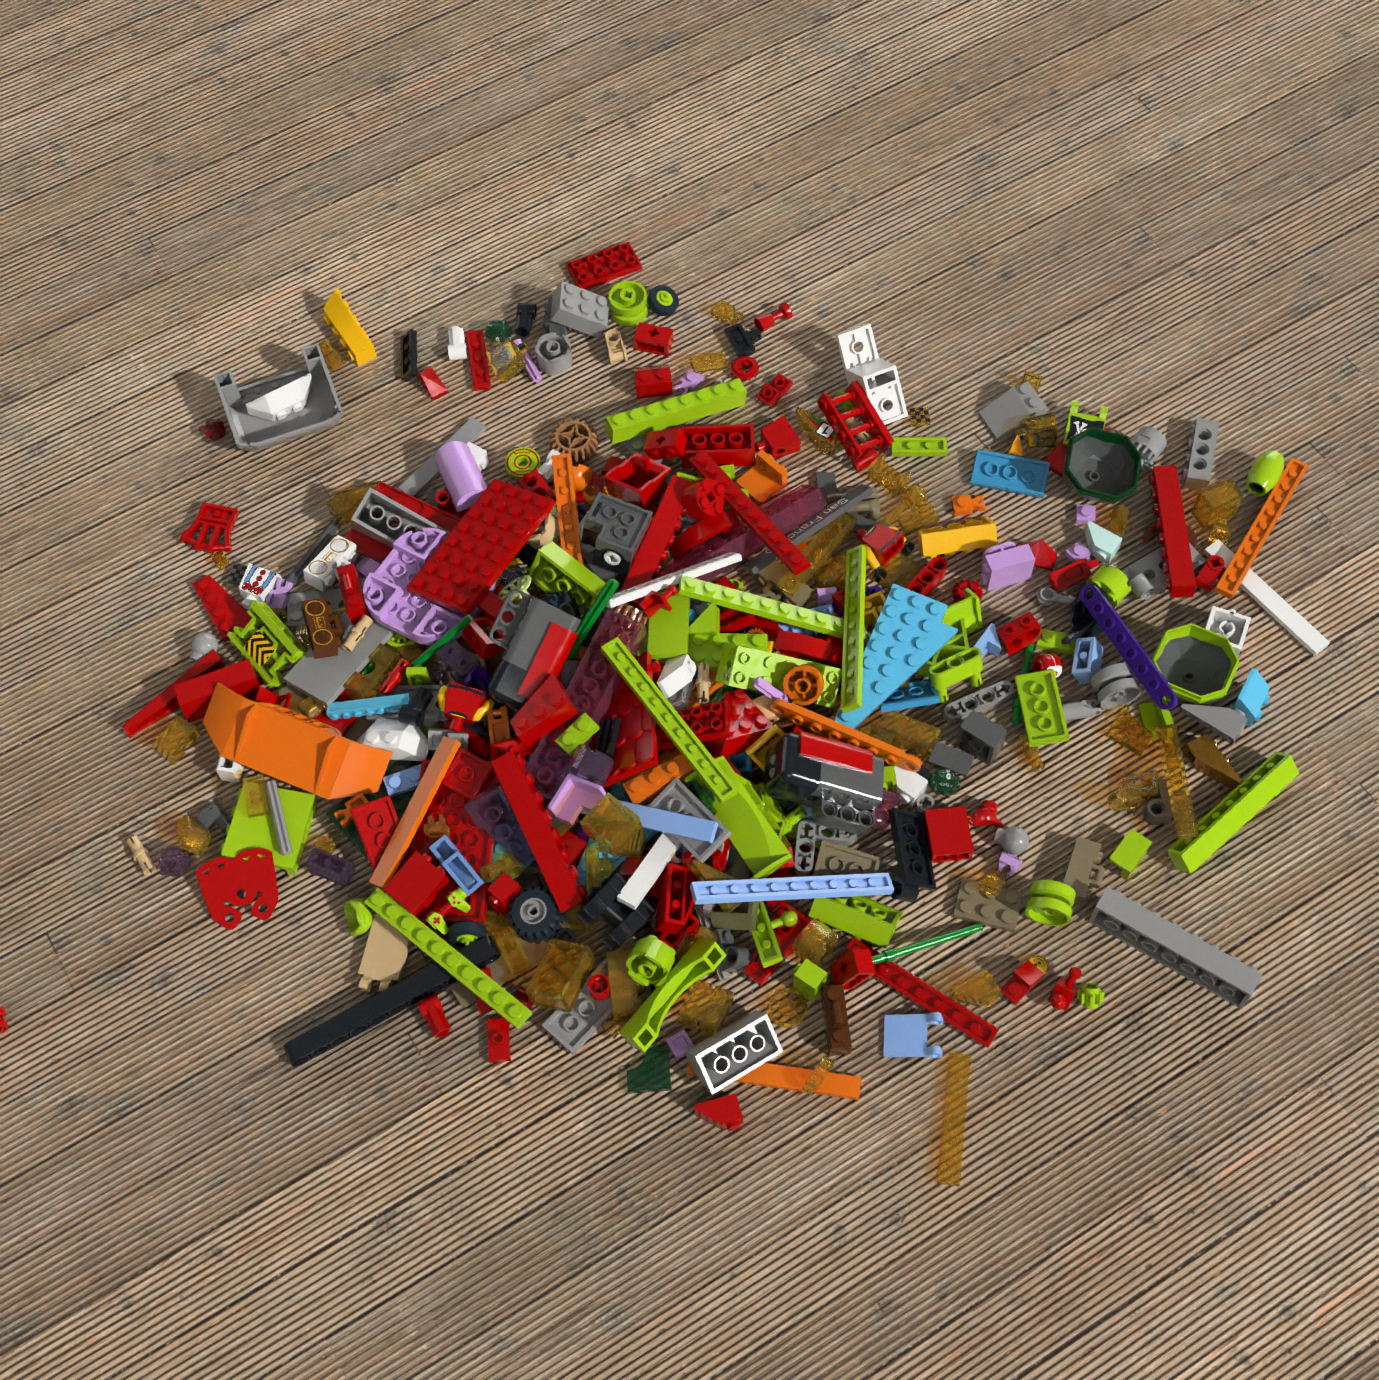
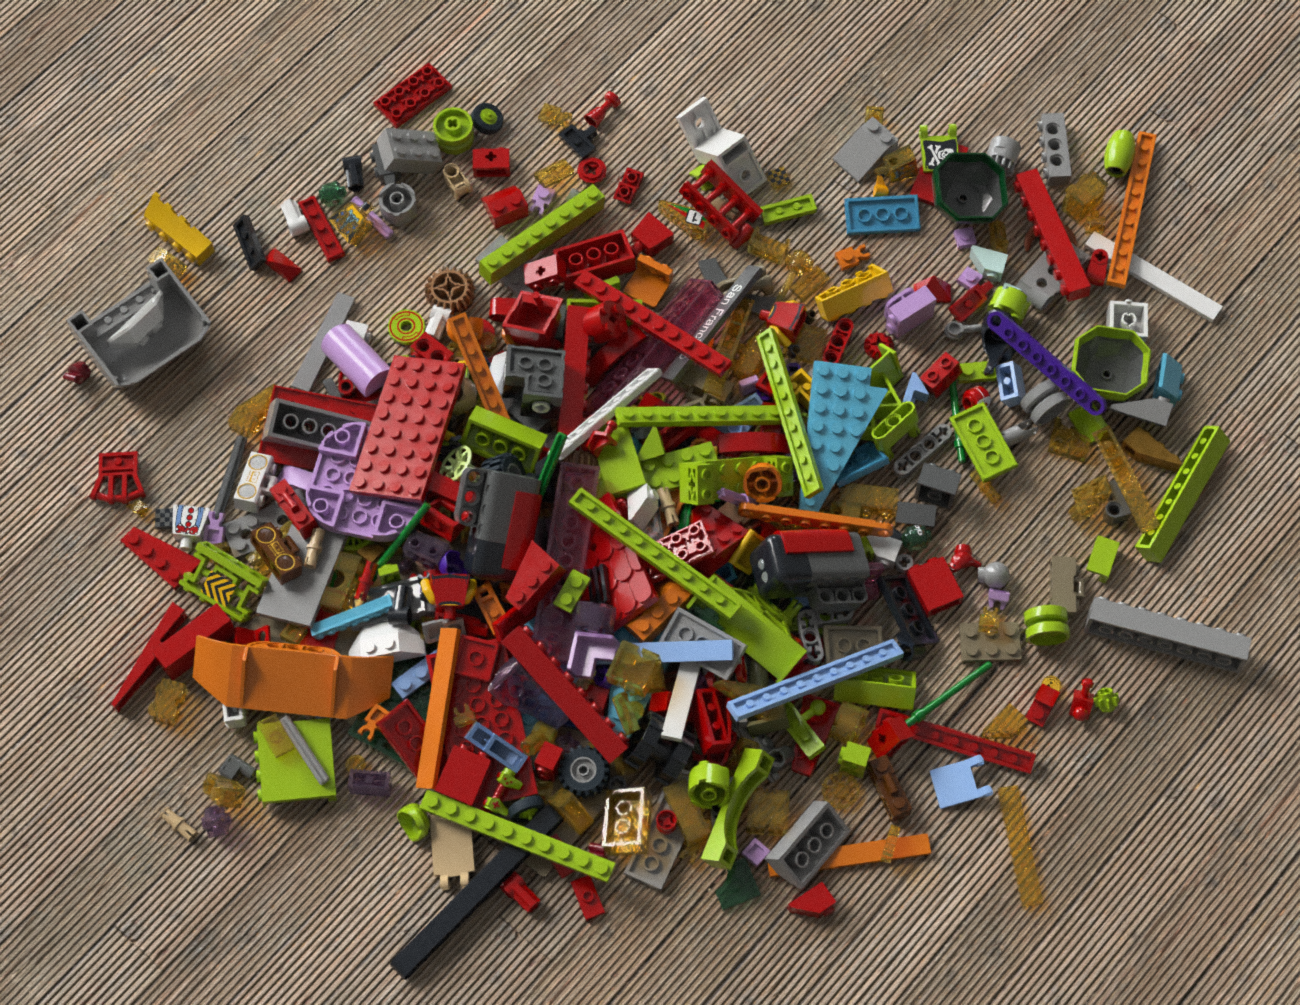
camera: 20 degrees left, 5 degrees up
light grey piece [189,632,218,662] -> none
red piece [196,848,278,930] -> none

